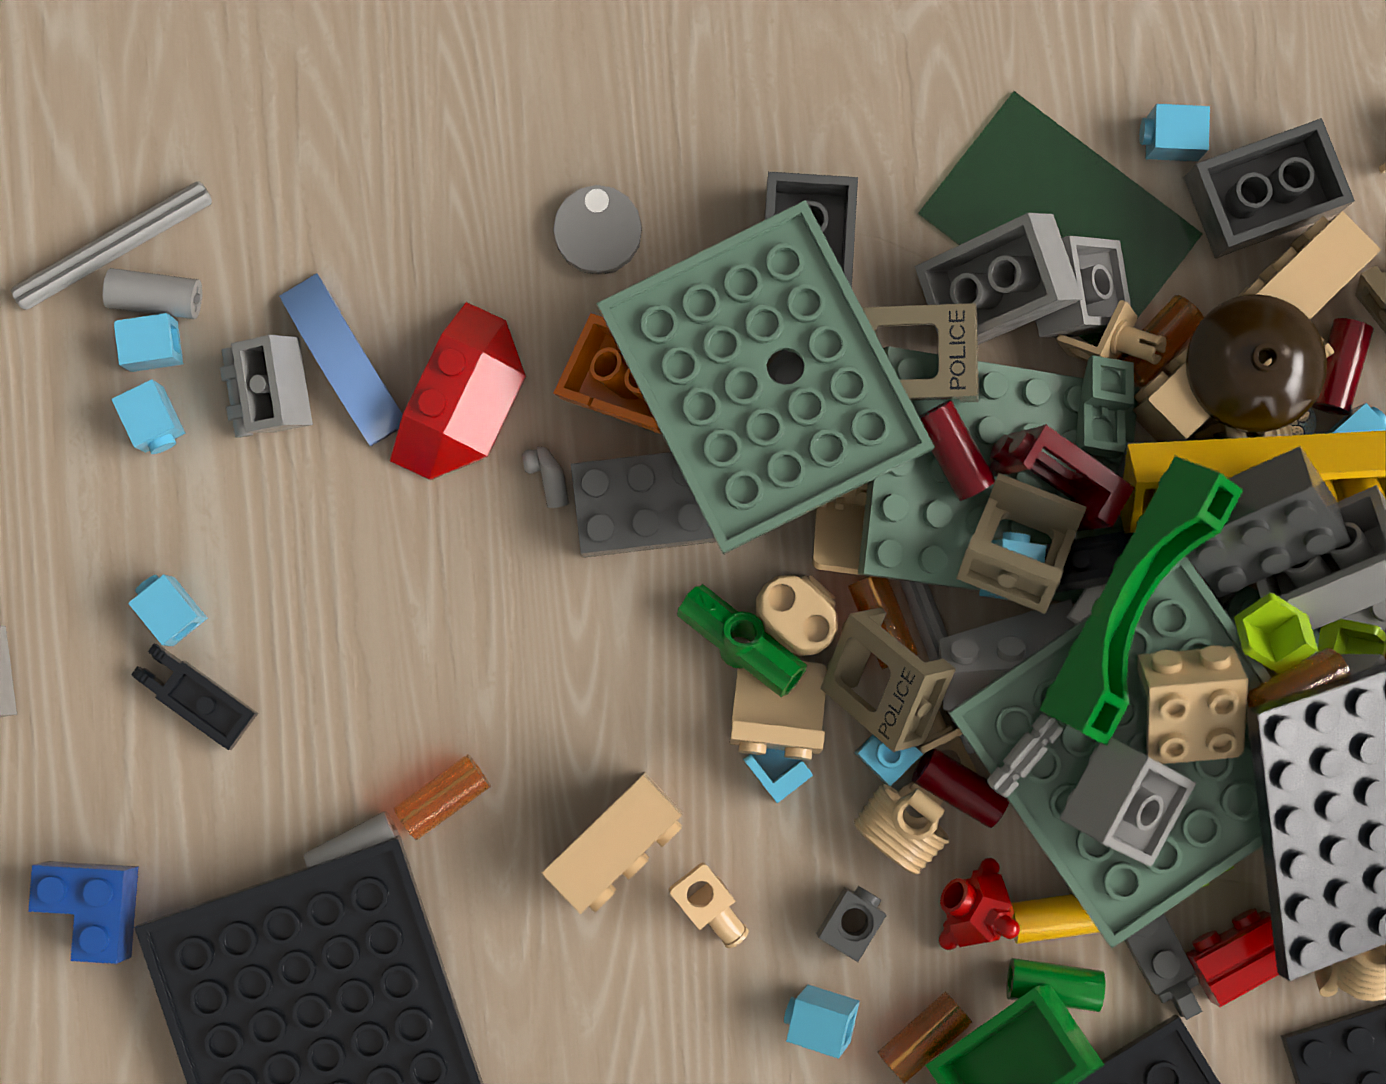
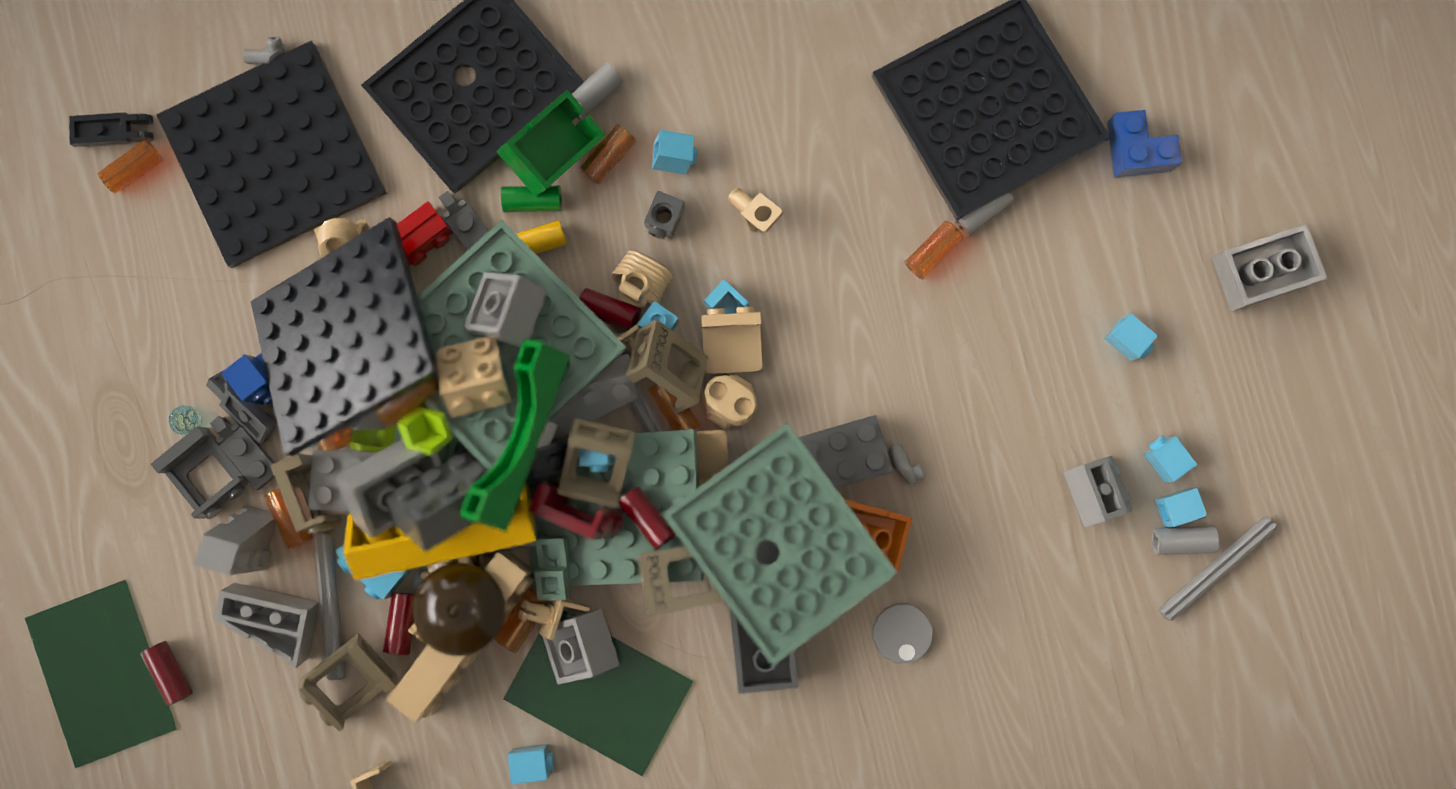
camera: 170 degrees right, 0 degrees up
black hinge [131,643,258,750] -> none
medium blue slope [279,273,403,446] -> none
red wedge [390,302,526,480] -> none
tan brick [542,773,683,914] -> none
green piece [677,584,807,697] -> none
light grey brick [915,213,1083,345] -> none
red rock [938,858,1020,950] -> none
light grey axle [987,713,1063,797] -> none
dark grey brick [1183,118,1355,259] -> none

